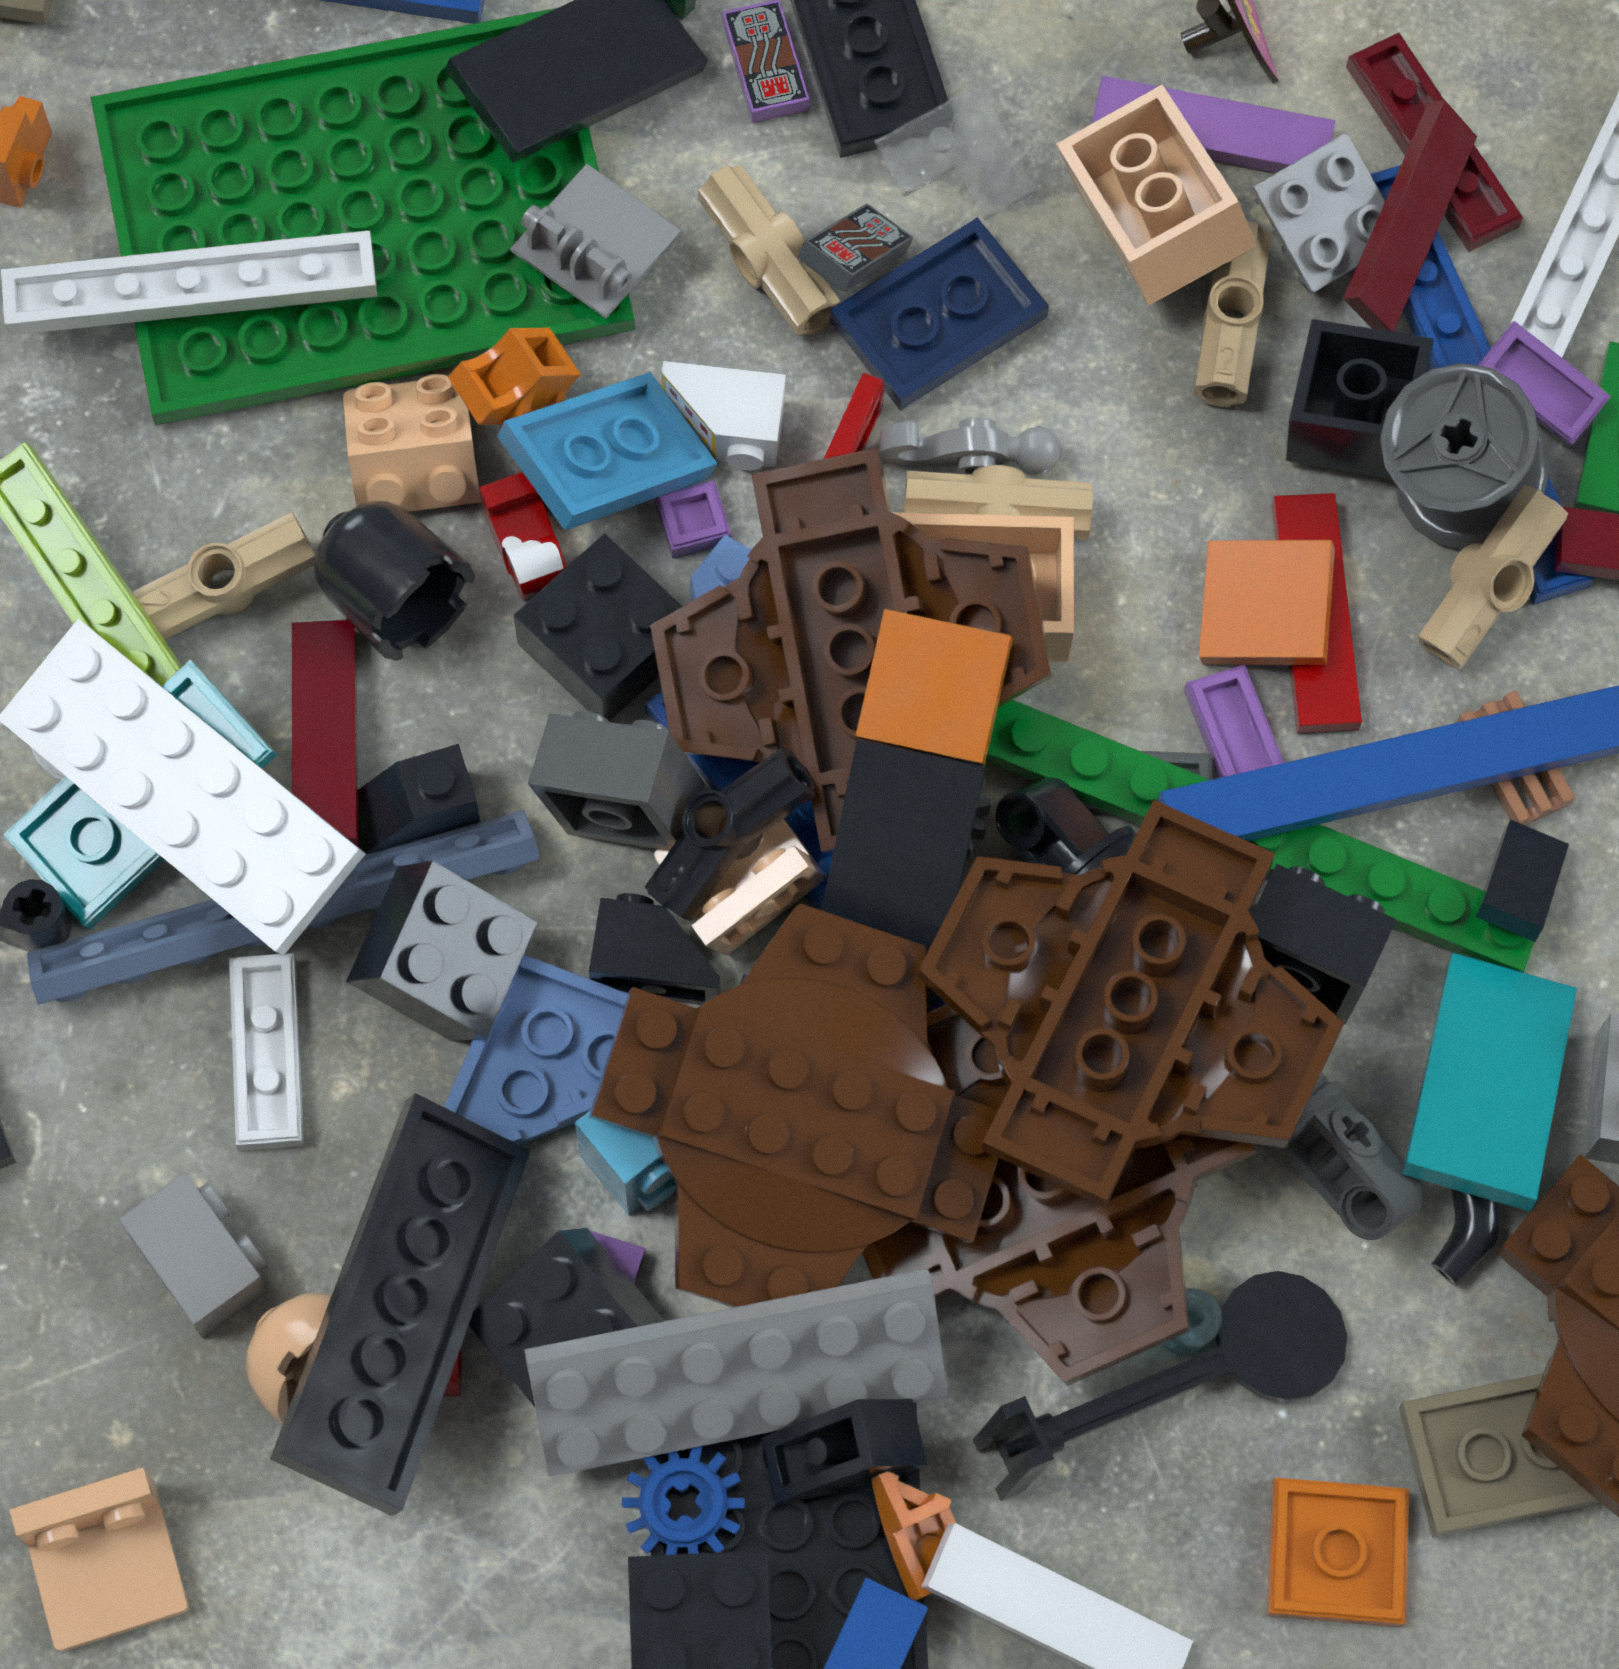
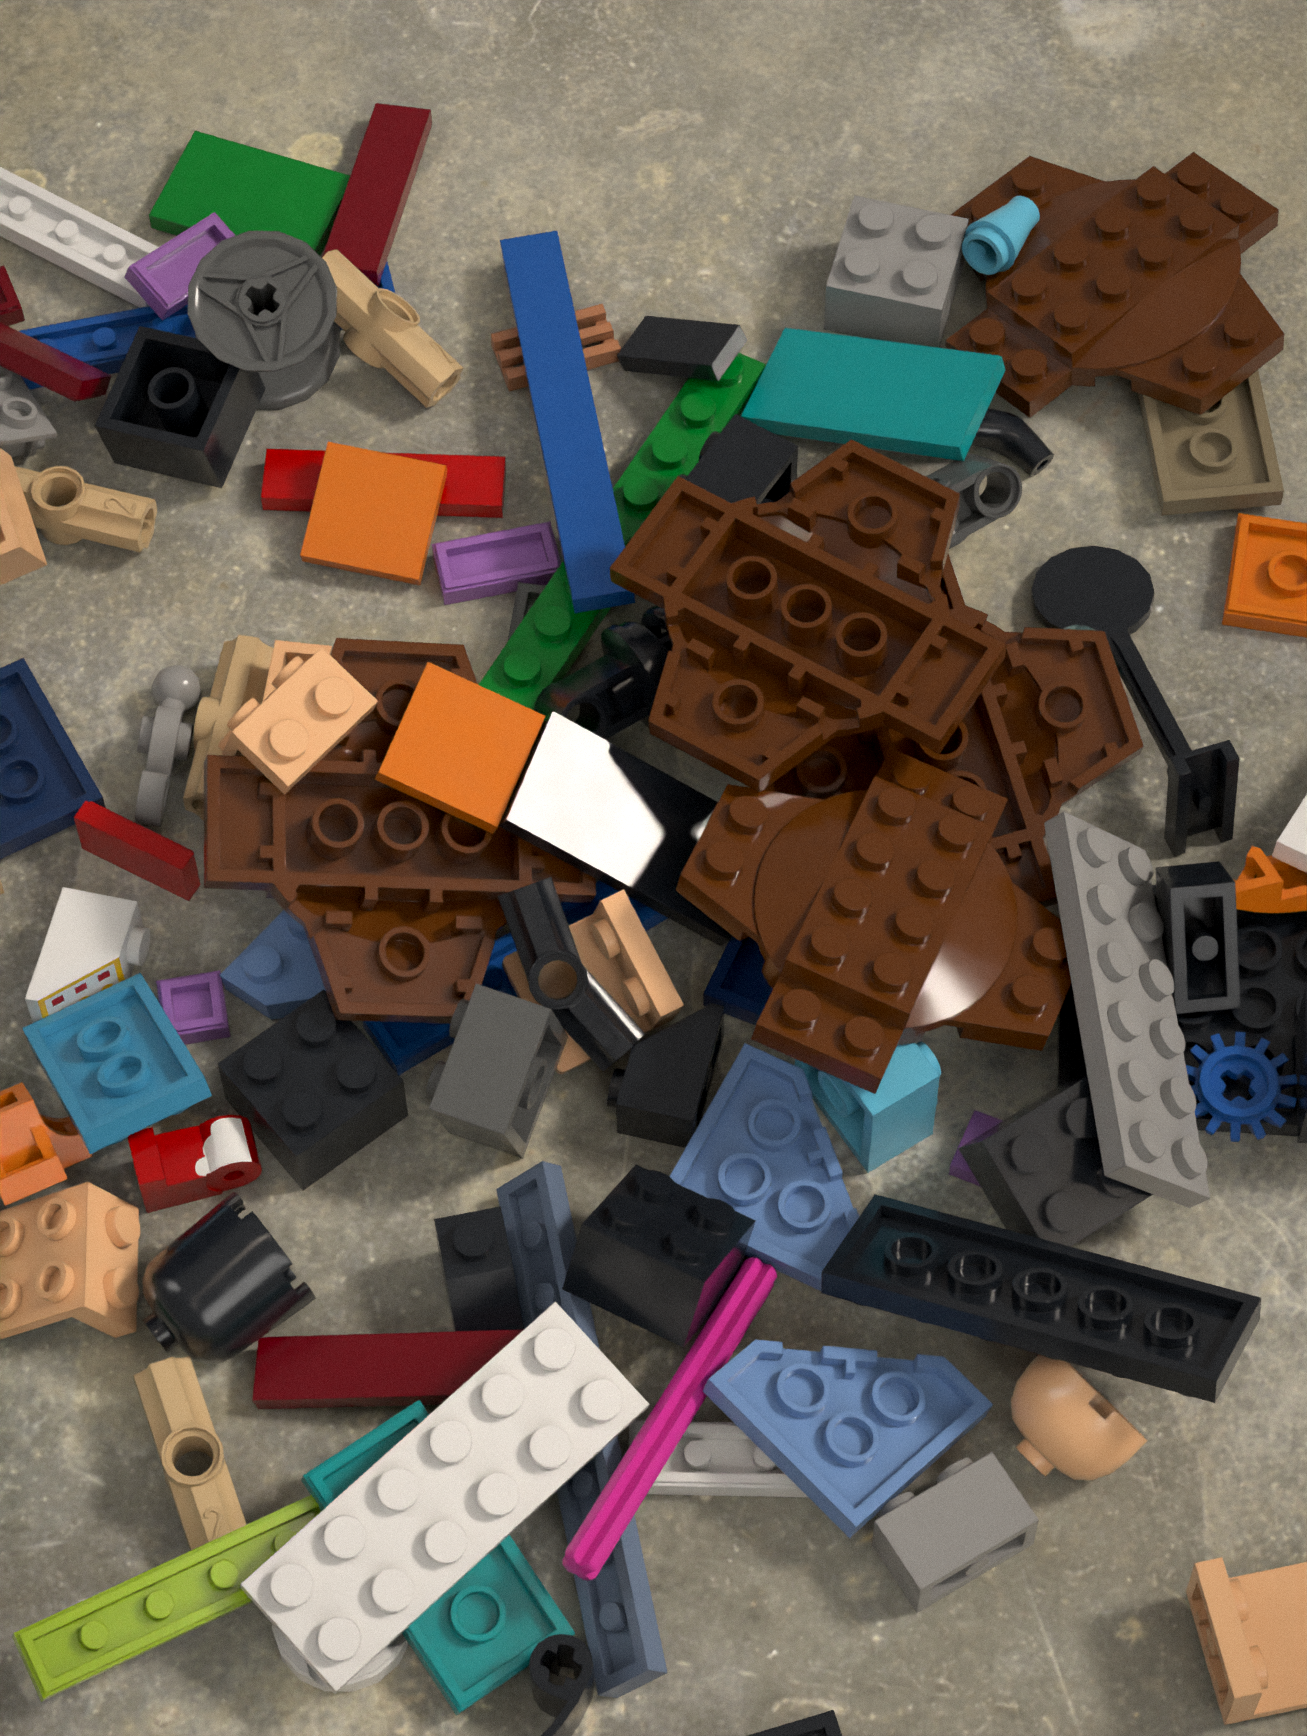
camera: 80 degrees left, 10 degrees down
none -> light nougat bracket [218,647,378,794]
none -> dark pink axle [562,1257,777,1581]
none -> medium blue plate [703,1339,993,1538]

